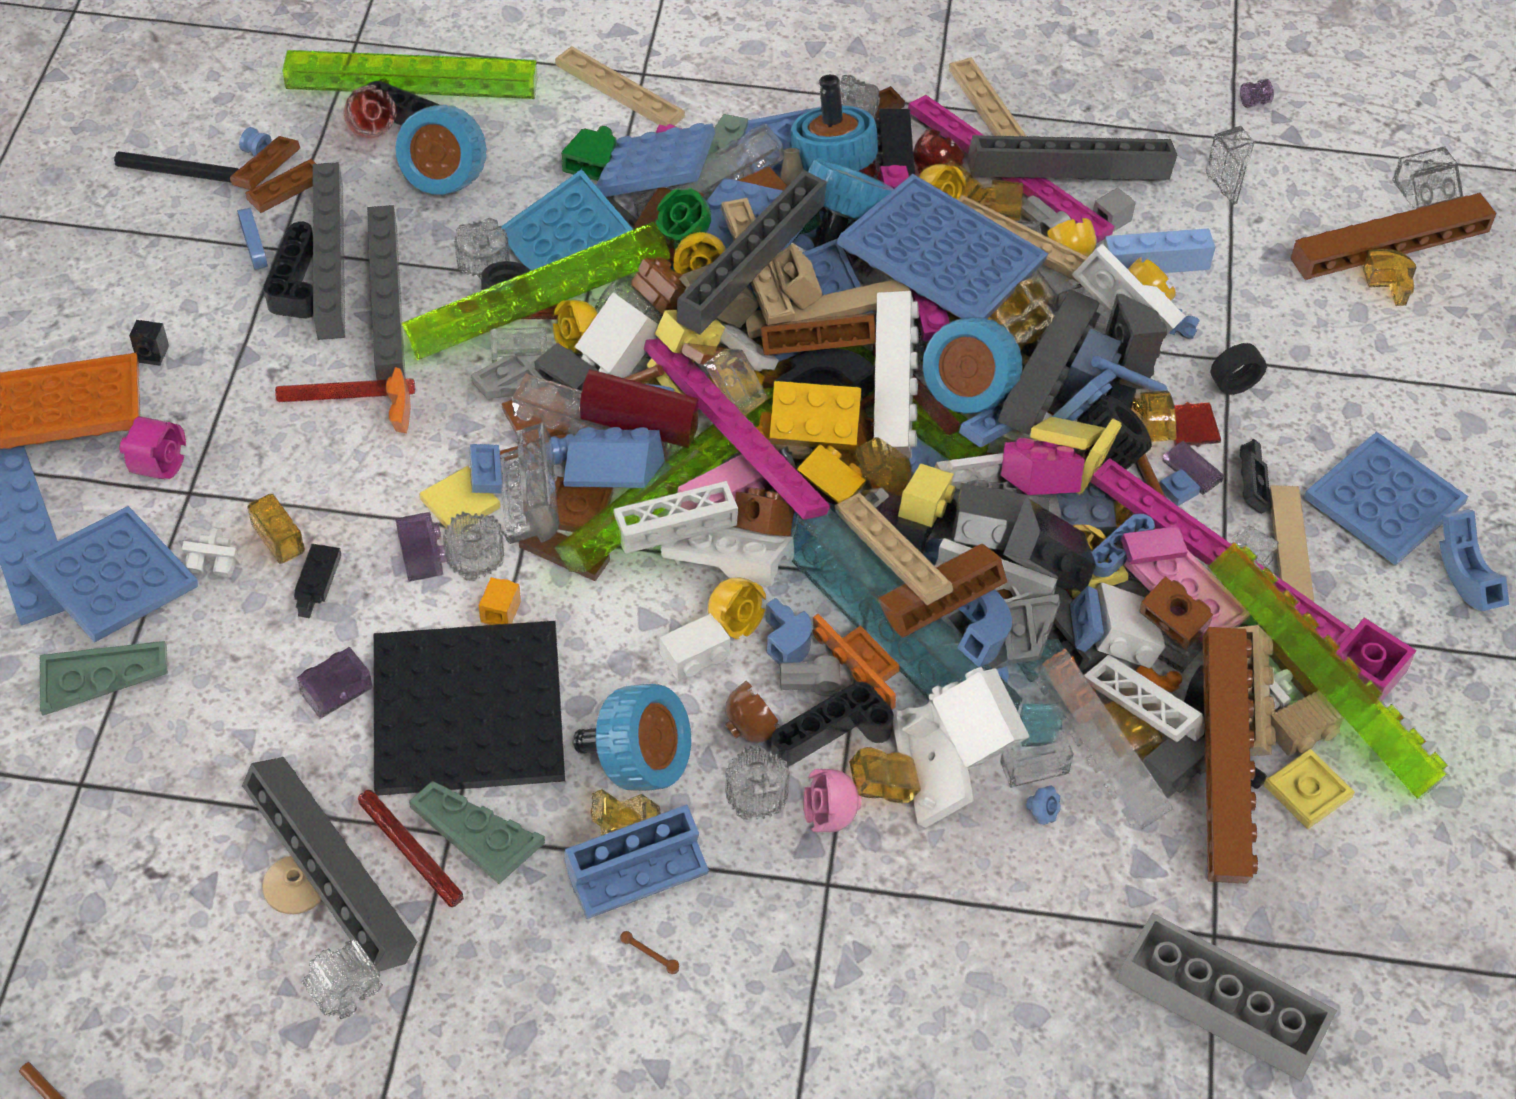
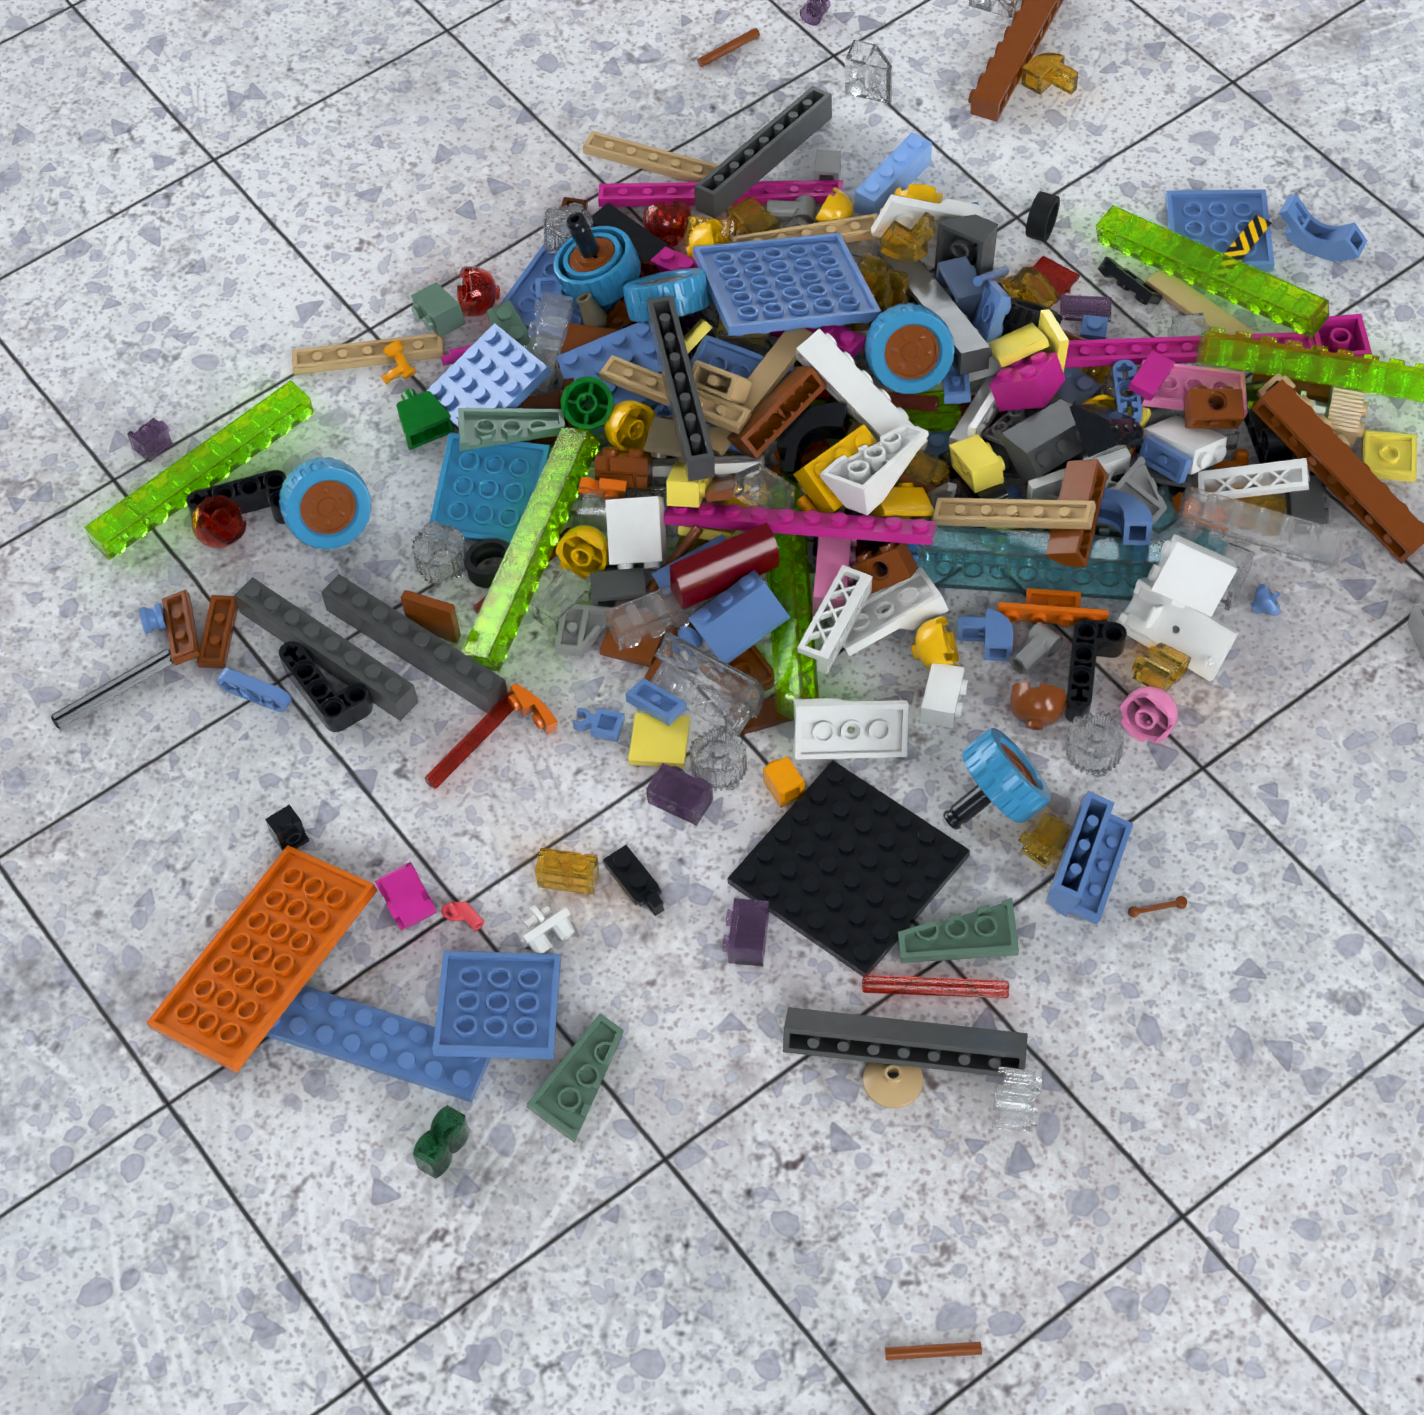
camera: 40 degrees left, 5 degrees up
none -> clear purple brick [127,418,173,462]
none -> light orange piece [381,340,417,385]
none -> dark orange tile [401,590,461,643]
none -> sand green brick [411,282,466,337]
none -> coral arm [441,902,485,931]
none -> clear red cylinder [457,266,500,317]
none -> sand green wing [458,408,565,451]
none -> medium blue plate [573,708,625,742]
none -> orange plate [578,477,627,501]
none -> light yellow tile [684,318,712,353]
none -> dark orange bar [697,28,760,67]
none -> white piece [793,698,909,760]
none -> white wedge [820,423,929,515]
none -> clear yellow brick [880,212,935,262]
none -> clear neon green brick [1096,205,1329,338]
none -> sticker [1208,215,1272,282]

